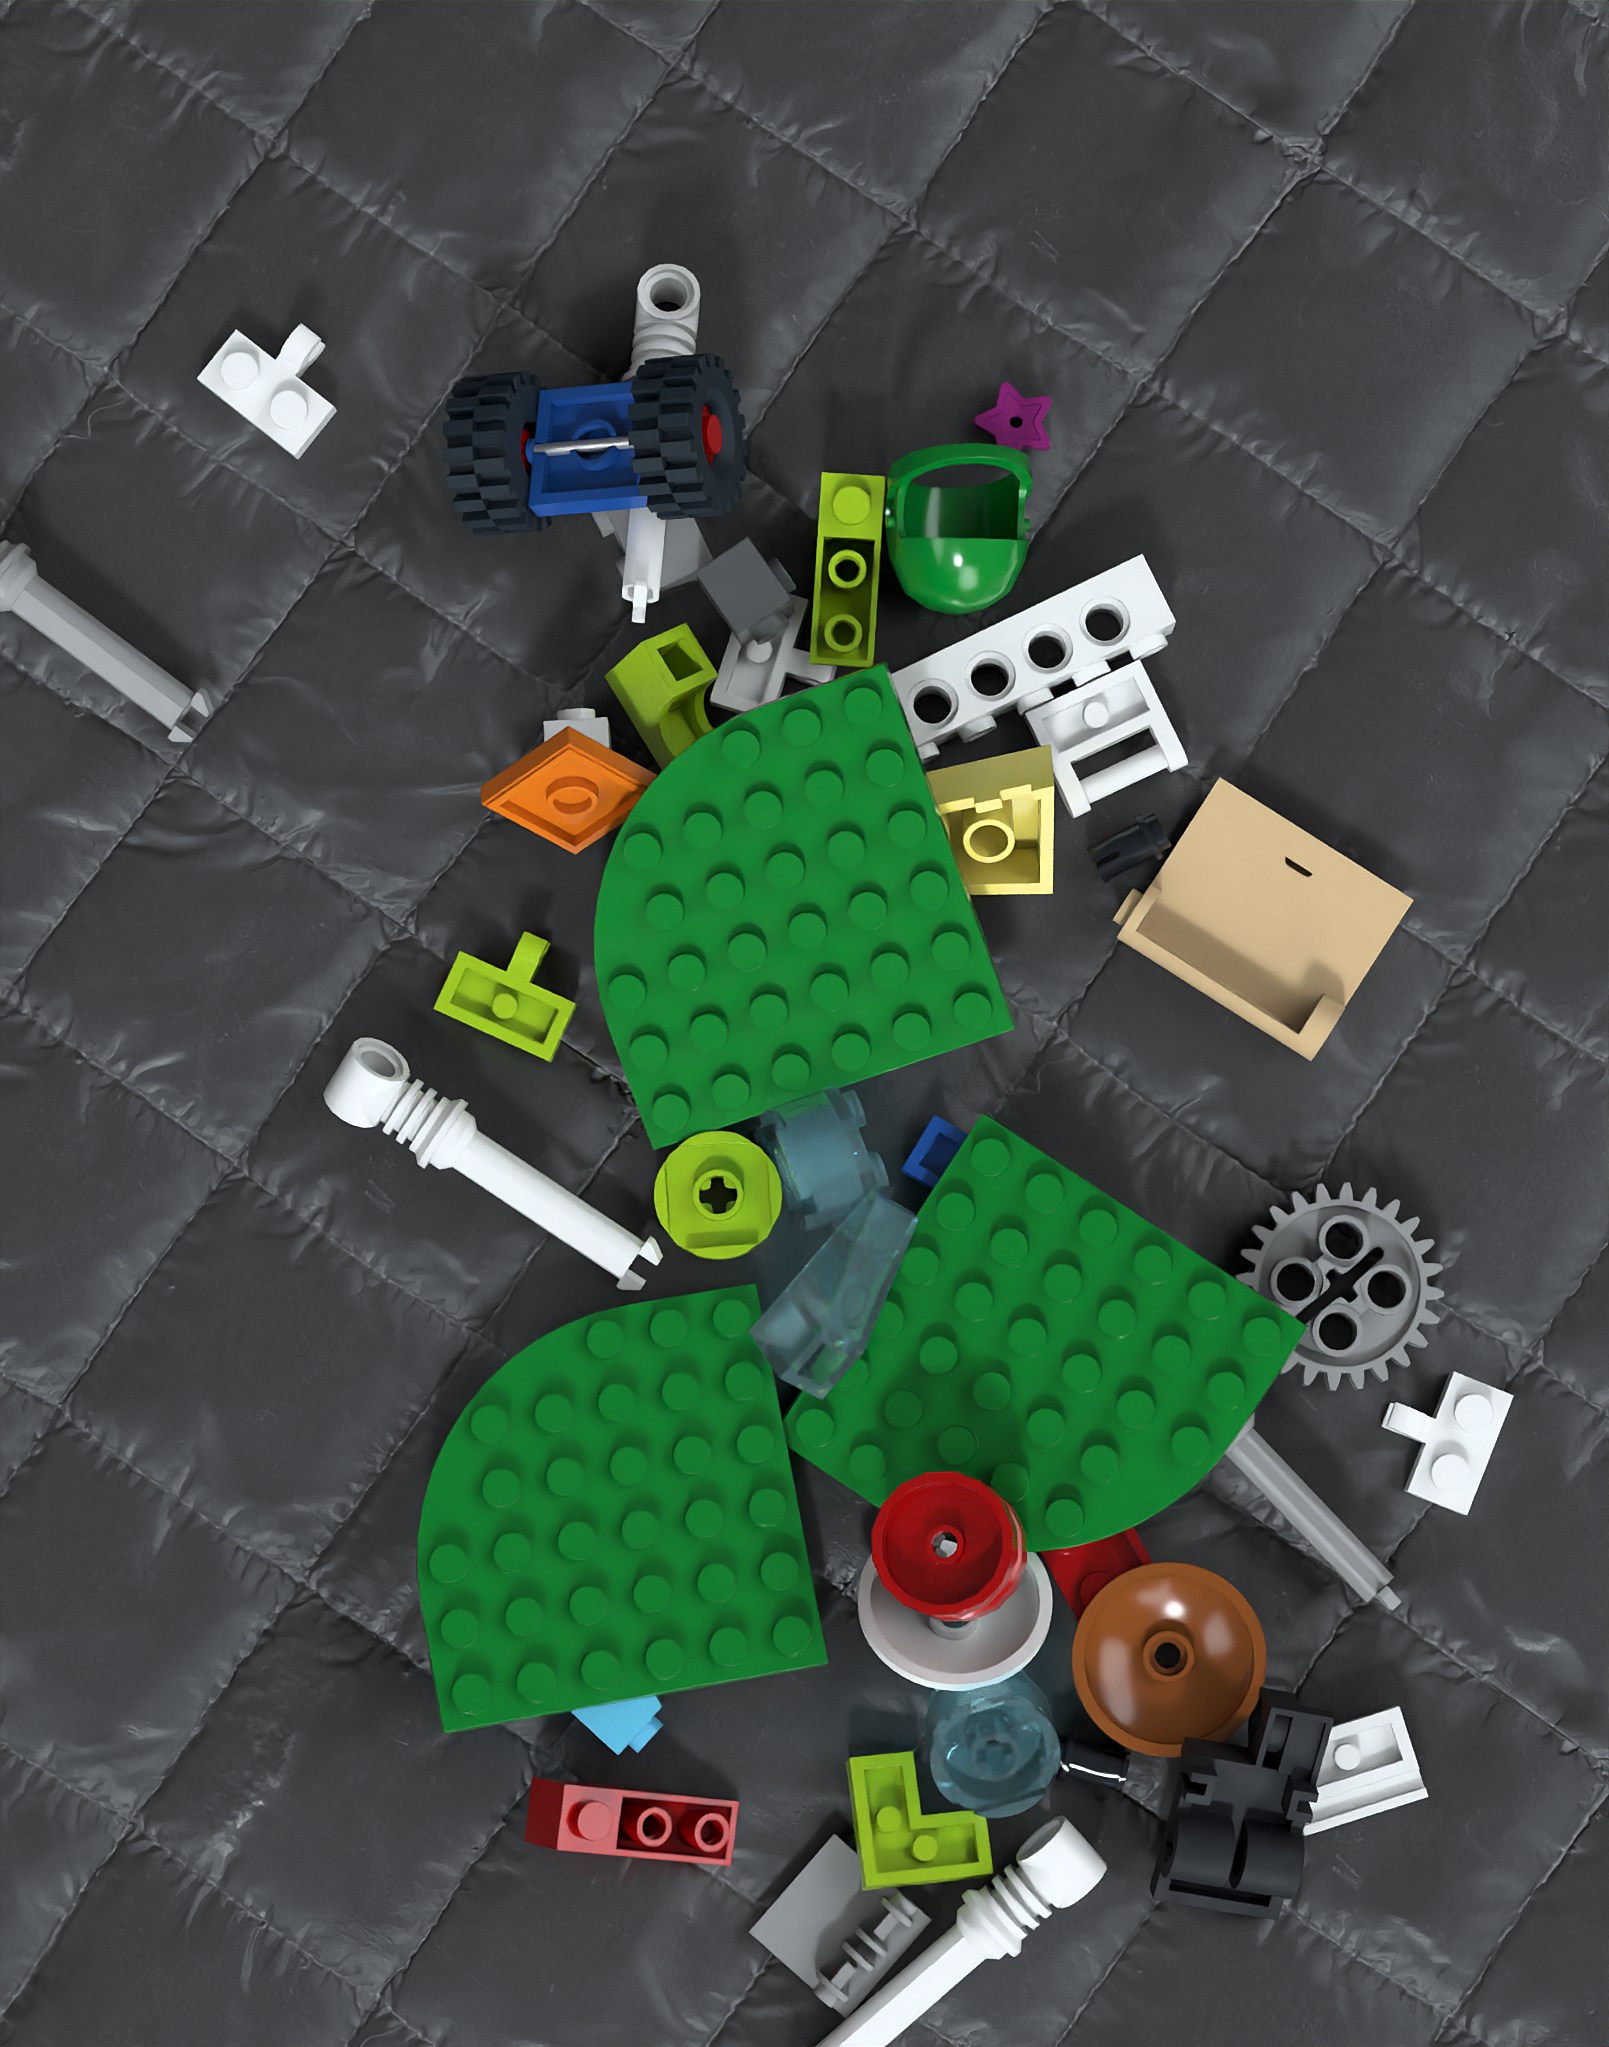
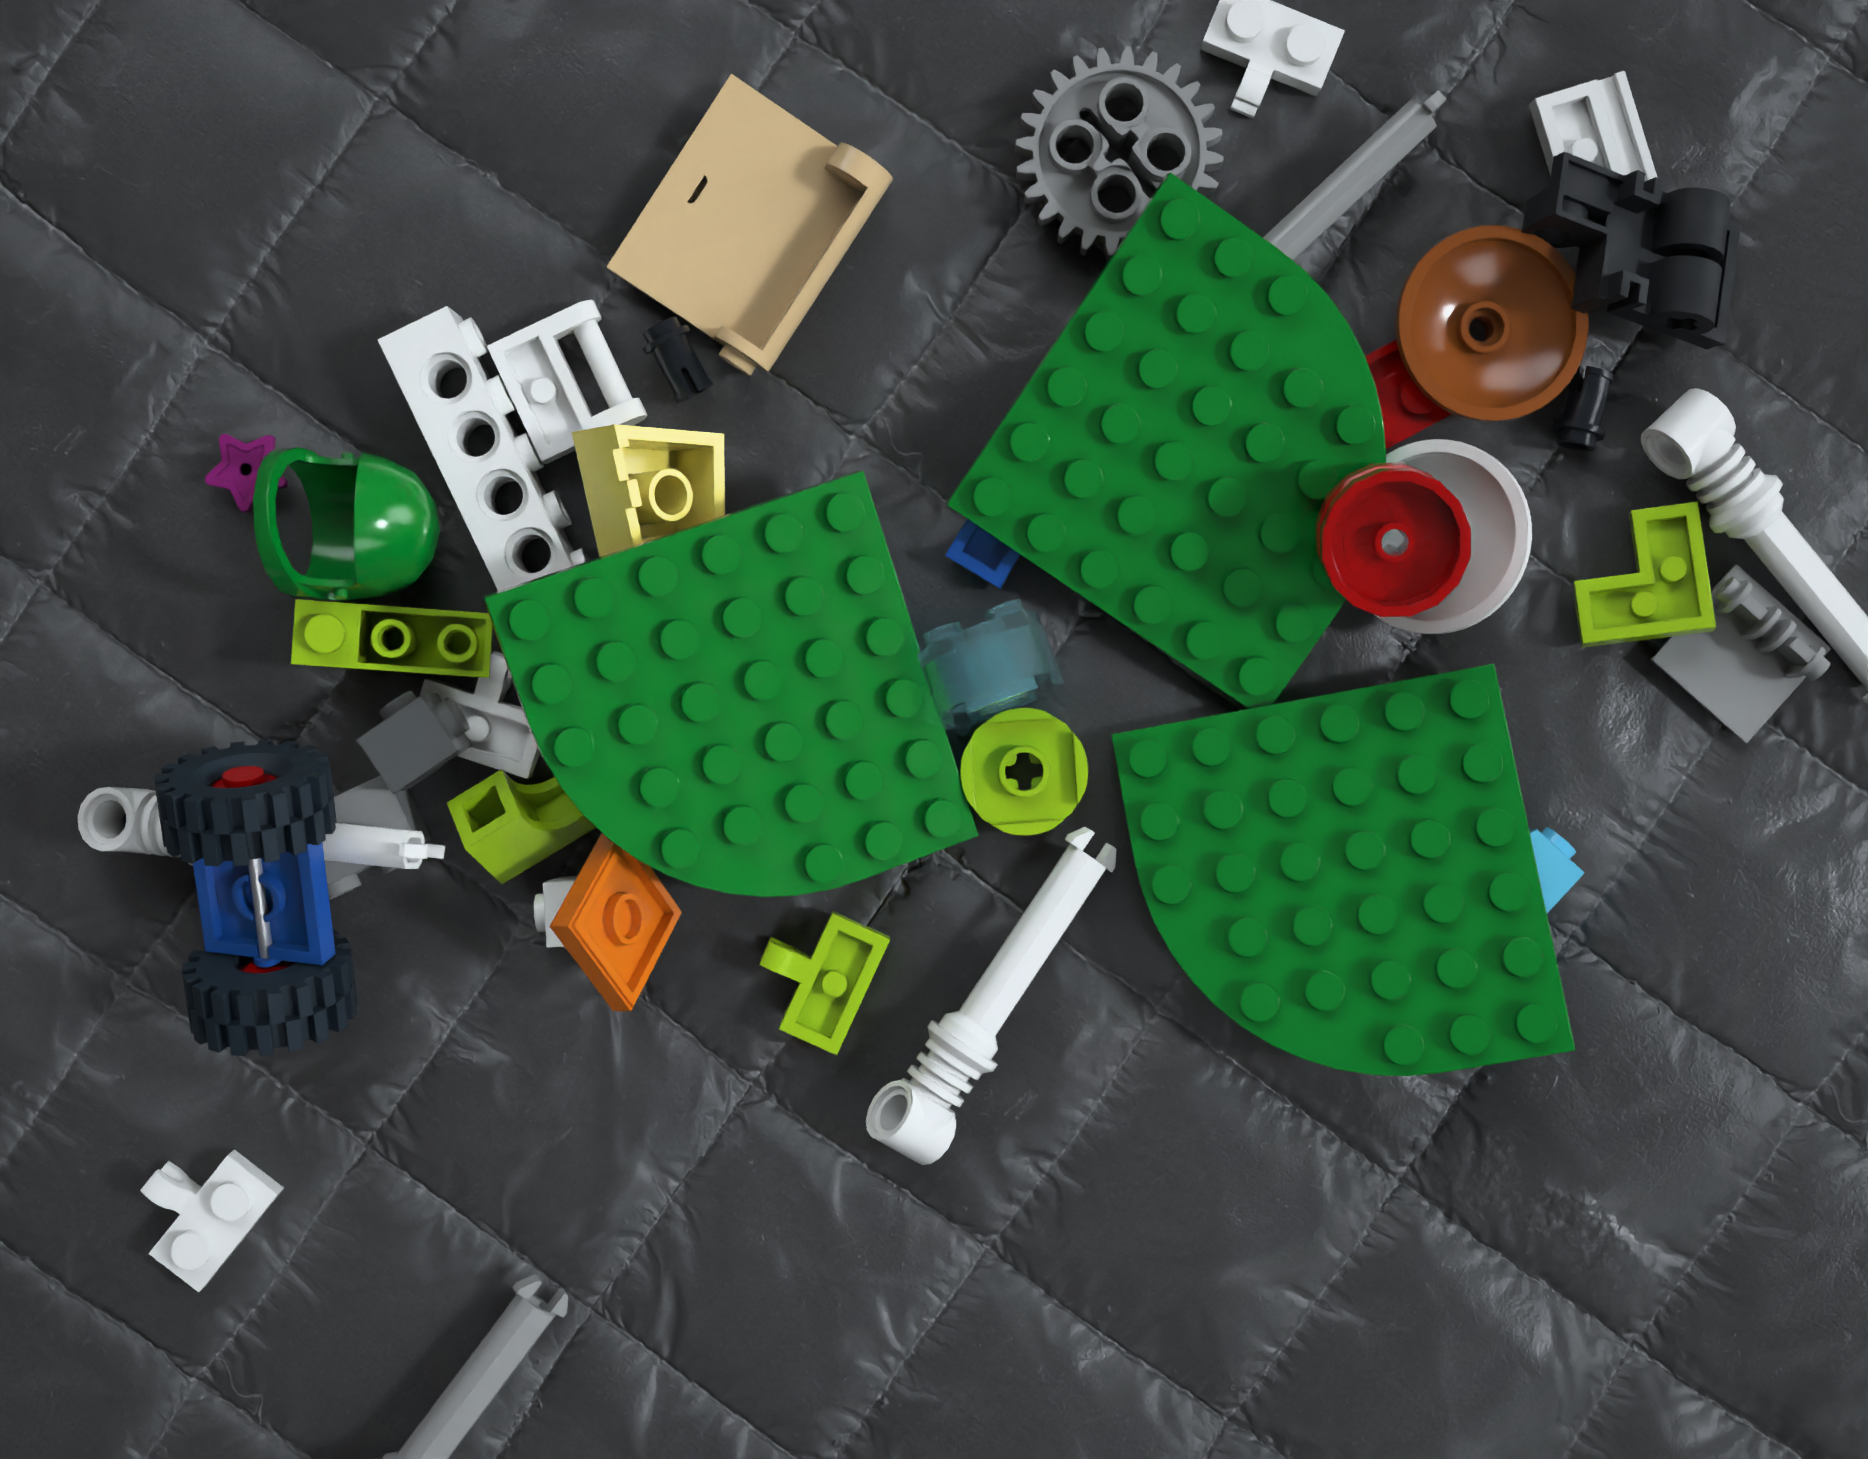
camera: 90 degrees left, 5 degrees up
red slope [524,1777,739,1866] -> none
clear light blue slope [749,1189,919,1400] -> none
clear light blue brick [924,1669,1061,1818] -> none

